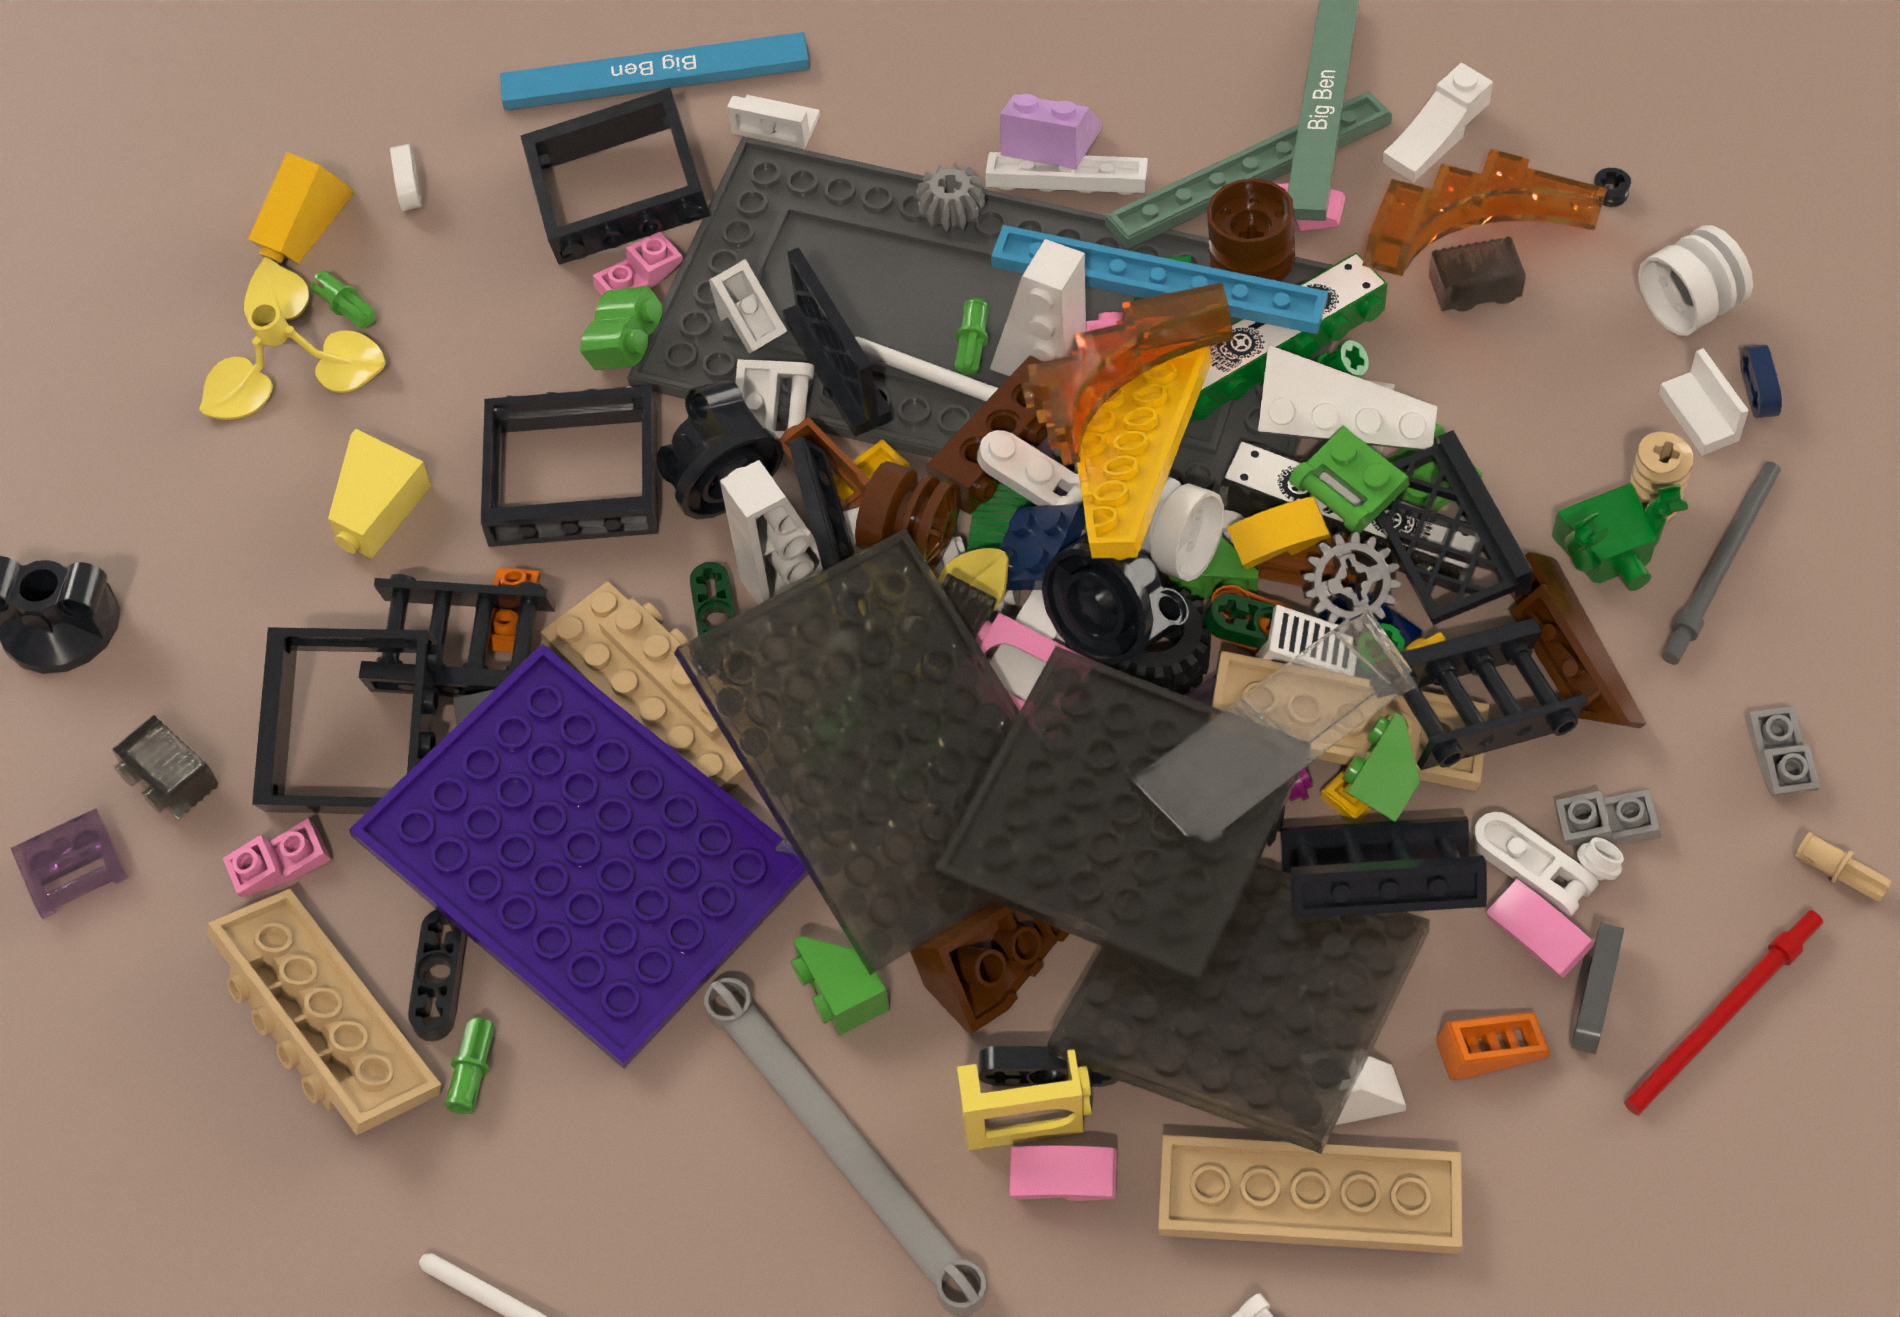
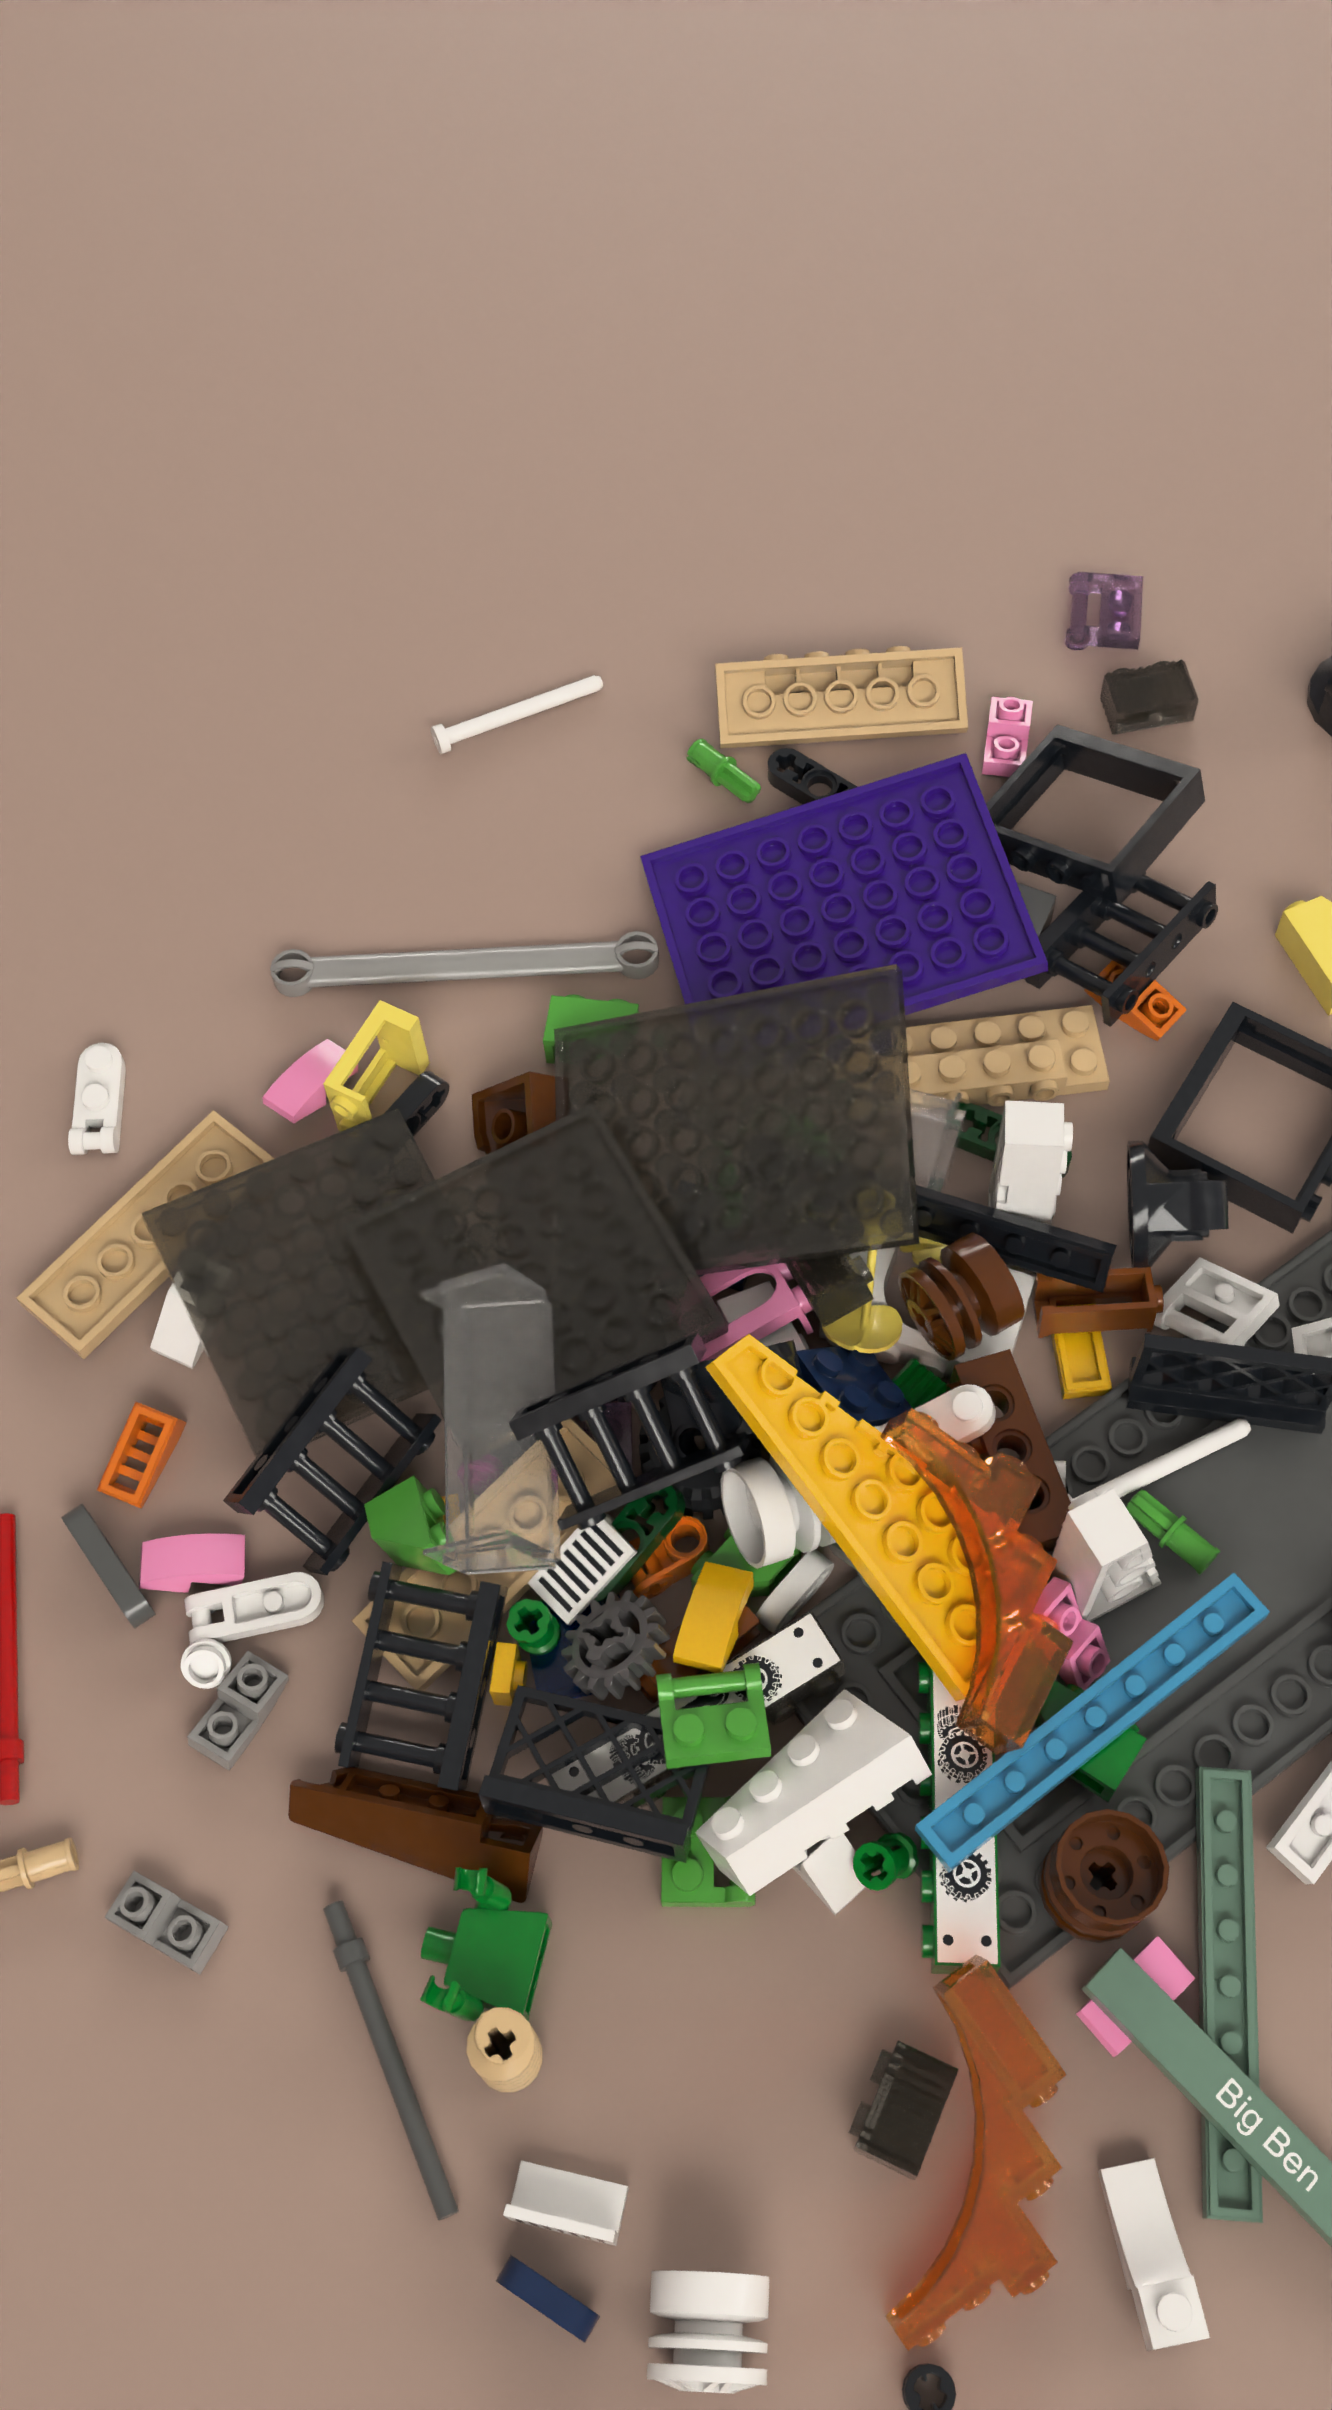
camera: 125 degrees right, 5 degrees up
none -> black fence [509,1332,750,1531]

